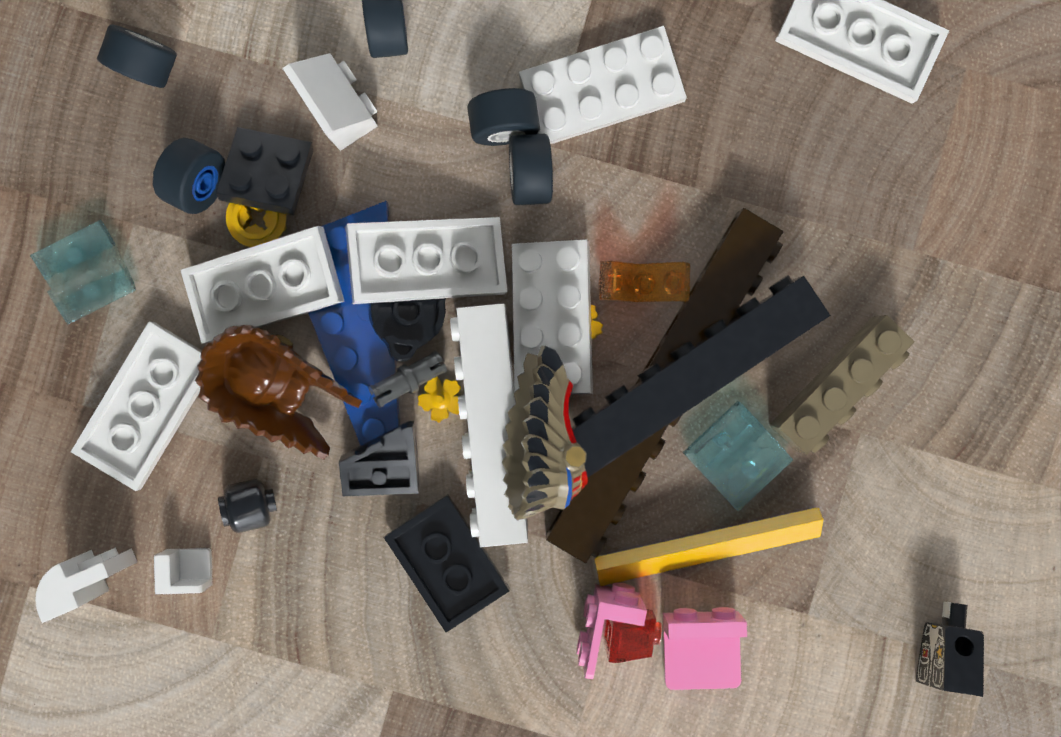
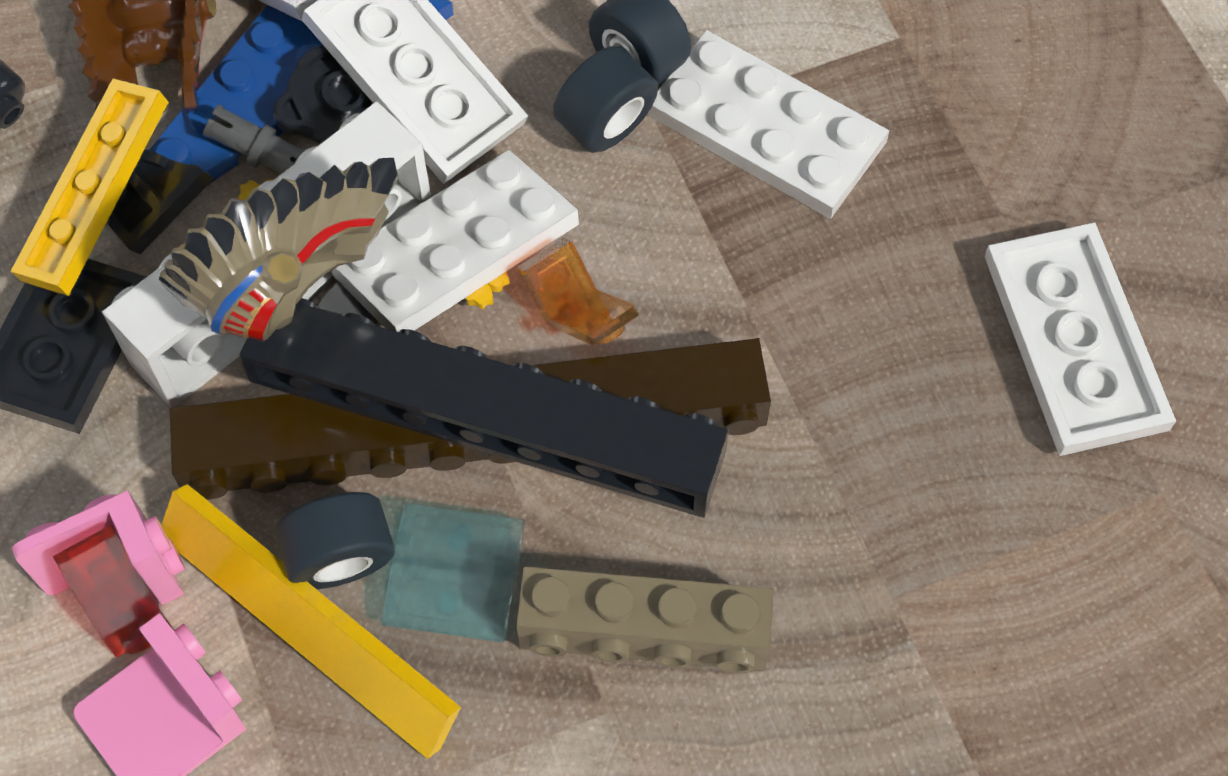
camera: 55 degrees right, 25 degrees down
none -> yellow plate [10,79,169,296]
none -> black wheel [274,492,395,590]

